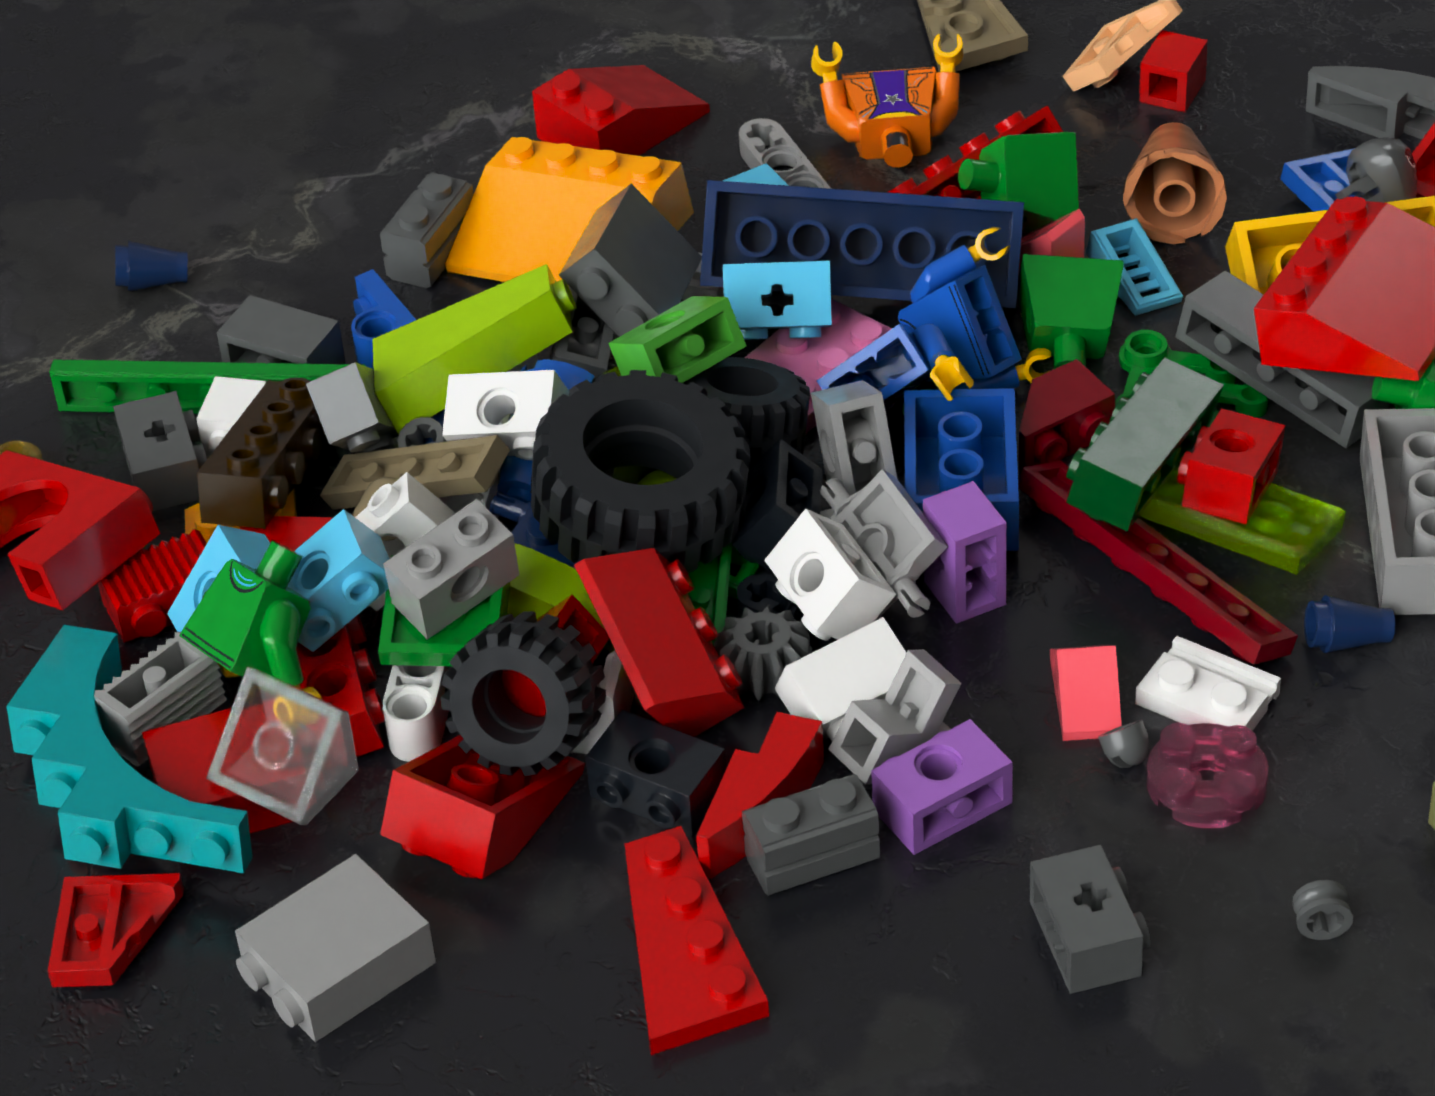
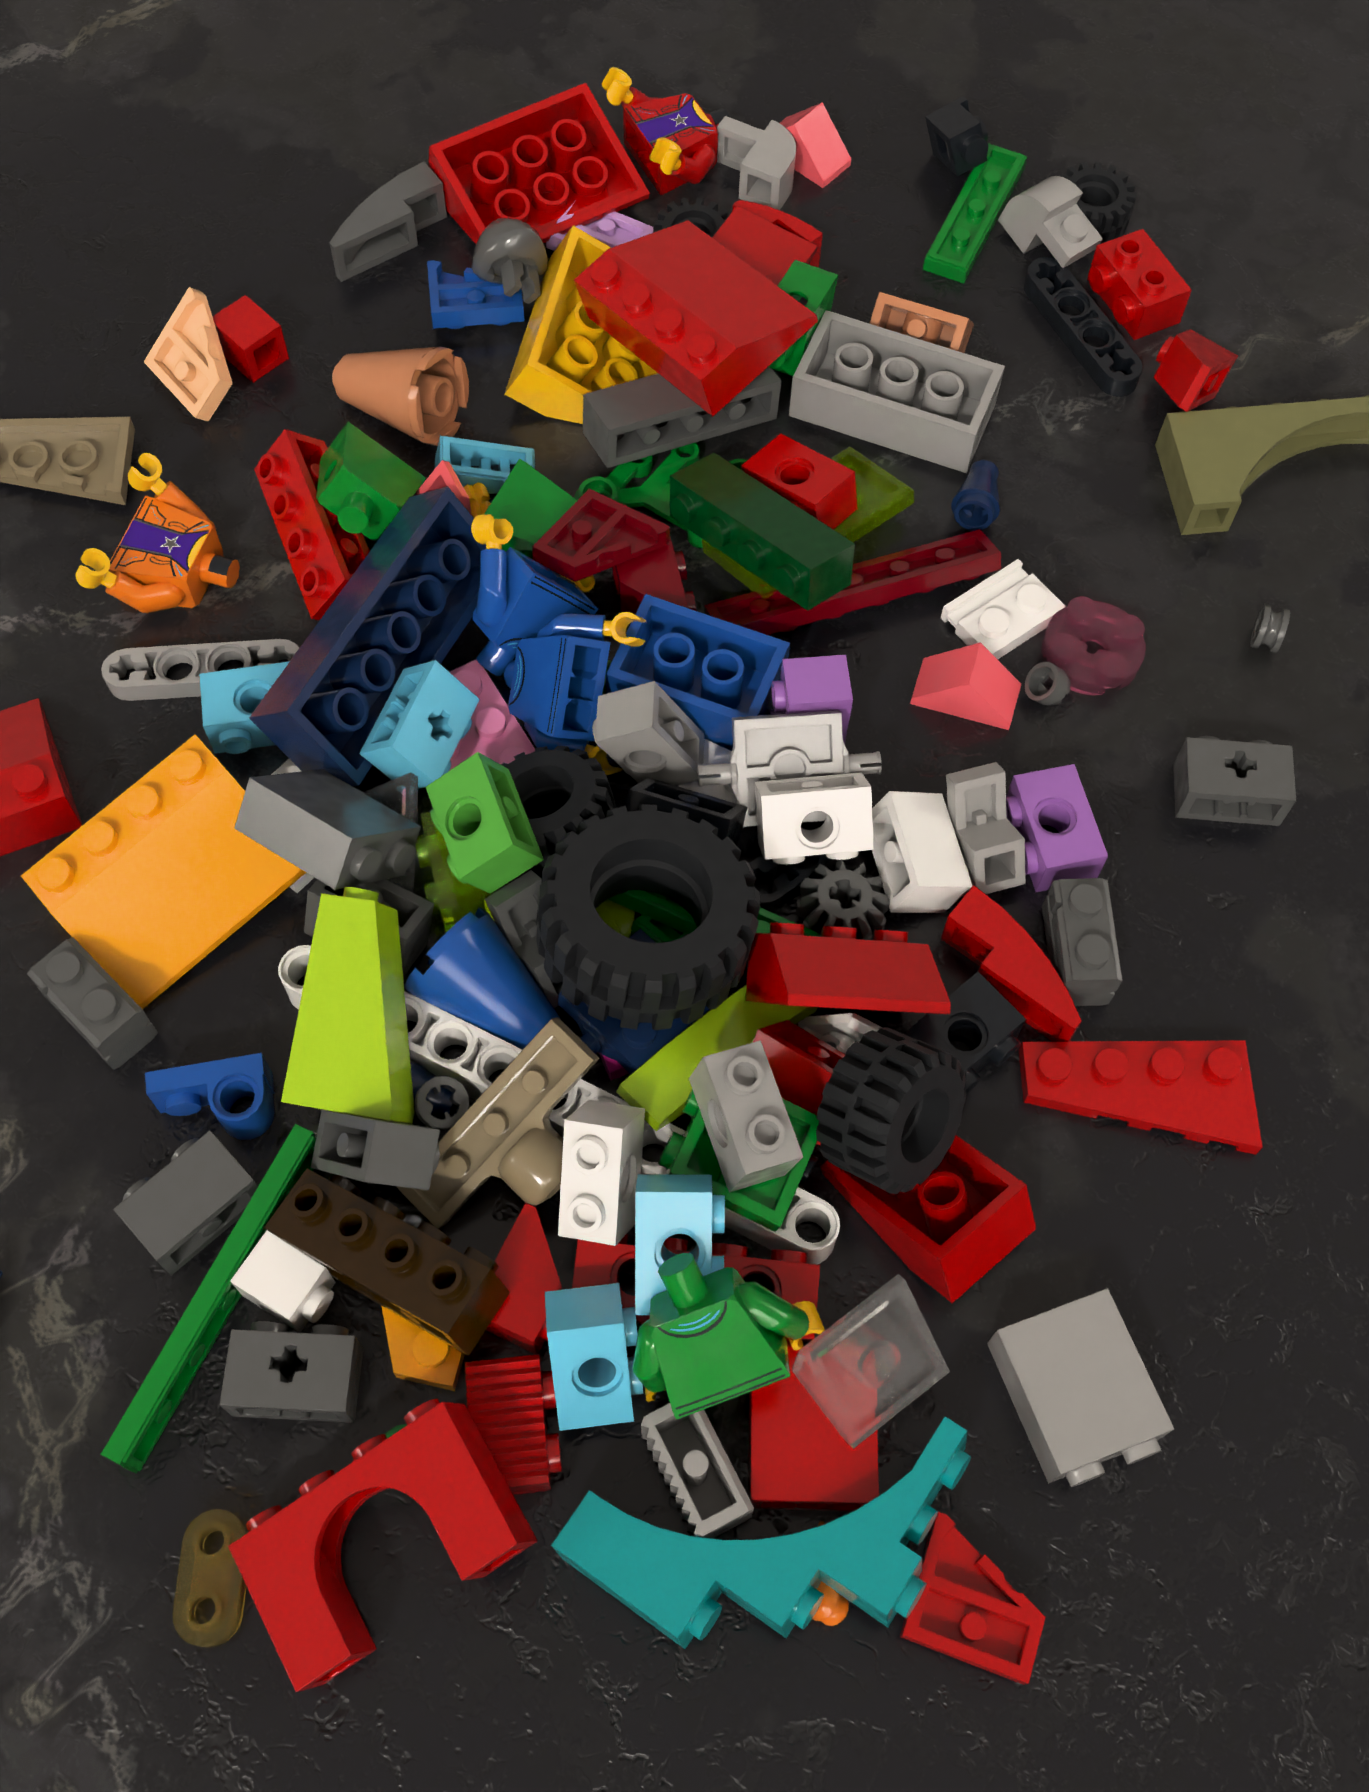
camera: 75 degrees left, 20 degrees up
white brick [442,370,569,460] -> none
none -> dark red wing [532,488,670,582]

